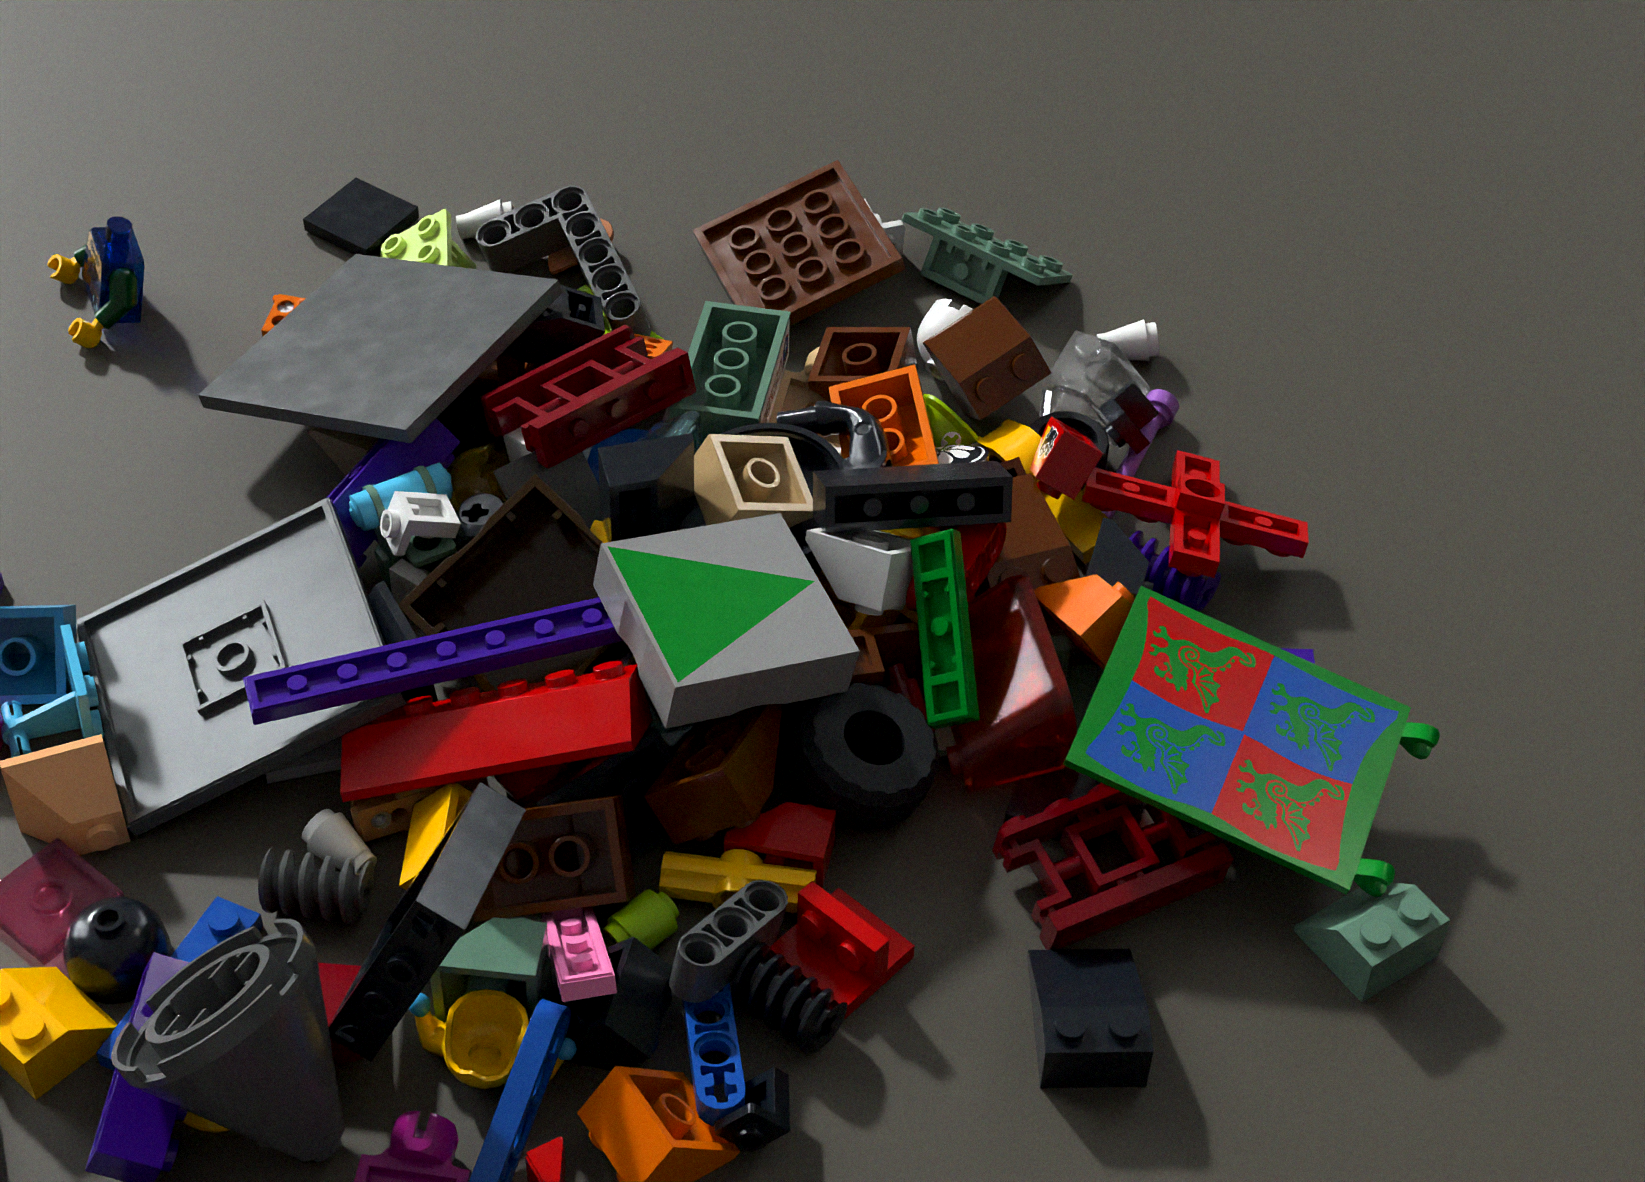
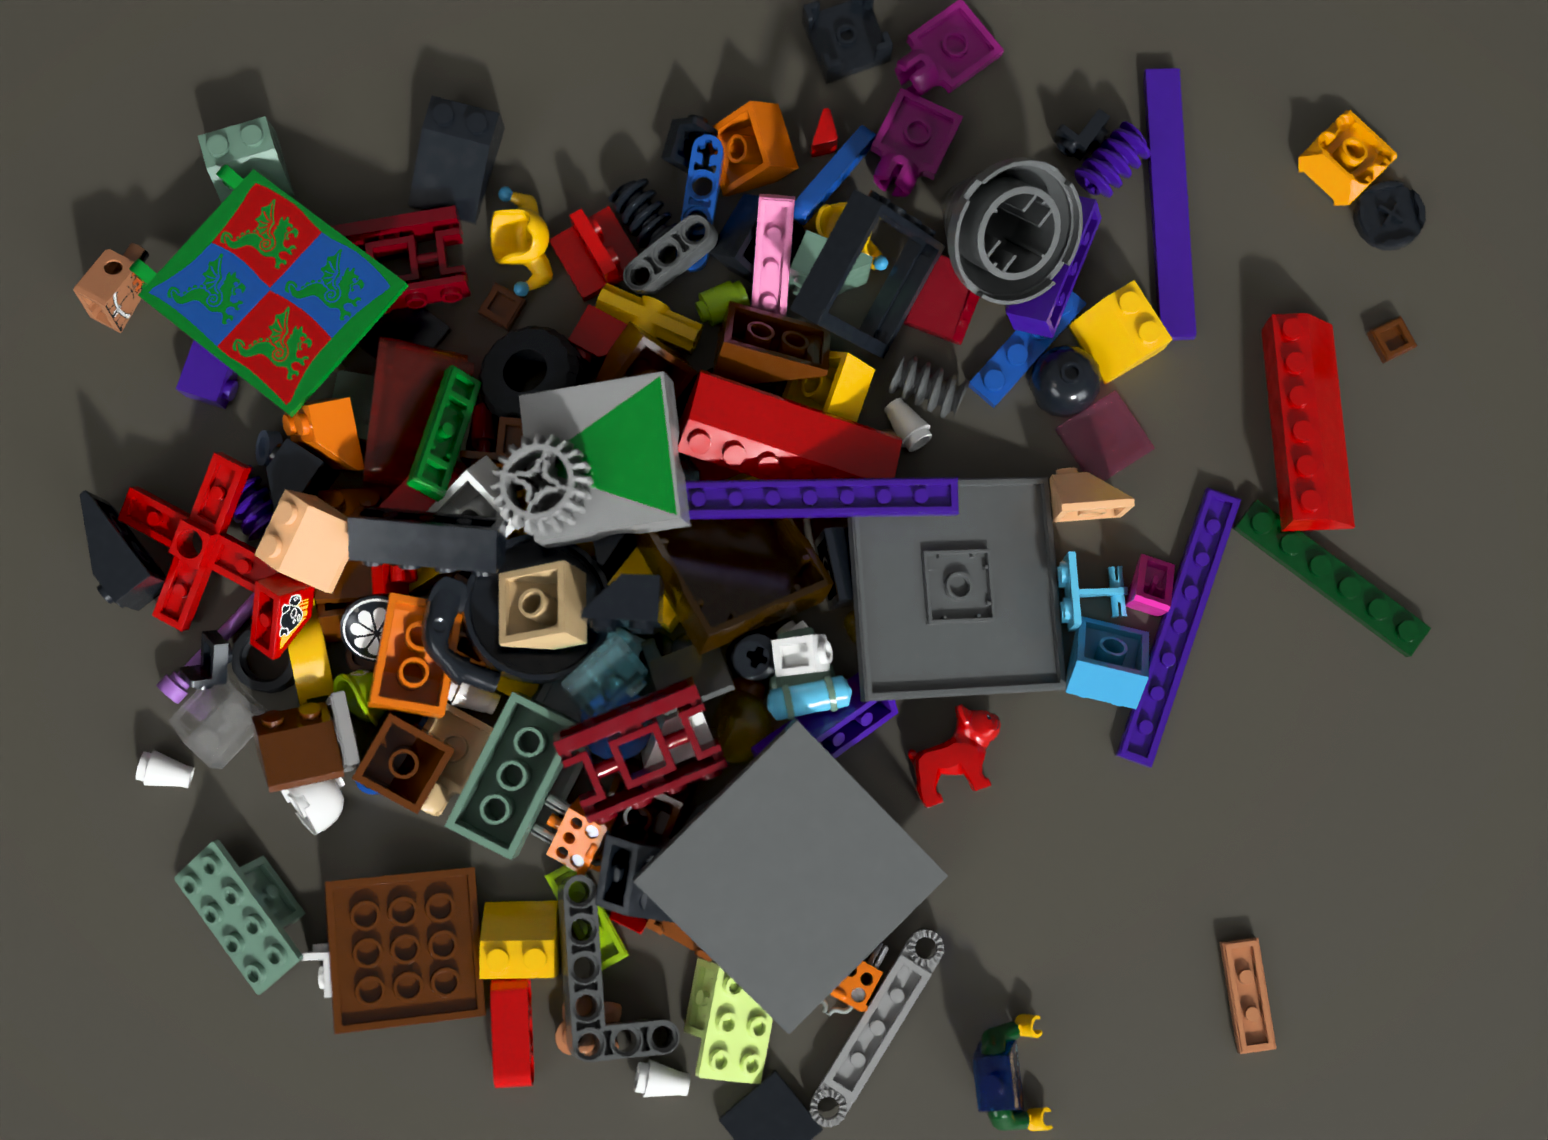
camera: 165 degrees left, 35 degrees up
none -> nougat torso [73,243,150,333]
none -> black slope [79,490,167,611]
none -> light nougat slope [254,489,349,593]
none -> light grey tile [325,691,360,773]
none -> reddish brown tile [478,282,527,331]
none -> yellow slope [479,900,559,979]
none -> yellow piece [490,186,553,297]
none -> light grey gear [490,433,594,536]
none -> red beam [490,978,534,1088]
none -> light grey plate [809,929,944,1127]
none -> red animal [908,704,1001,808]

